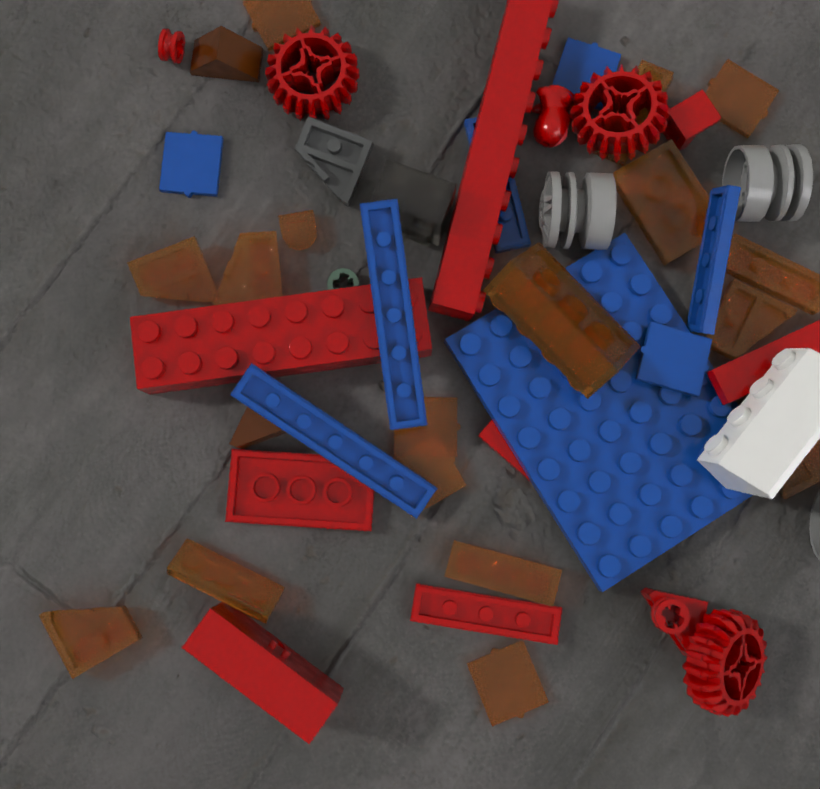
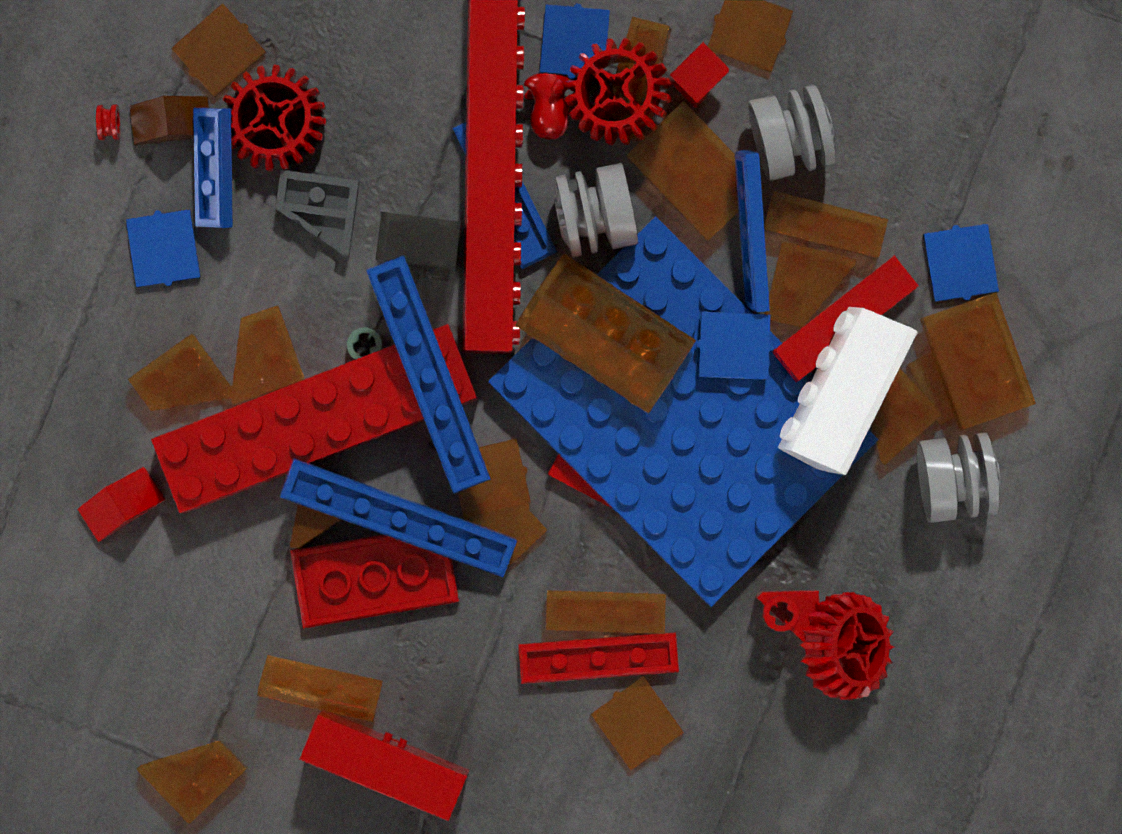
camera: 10 degrees left, 5 degrees up
clear orange tile [278,210,317,250] -> none
none -> red slope [78,467,166,542]
none -> blue tile [193,108,233,228]

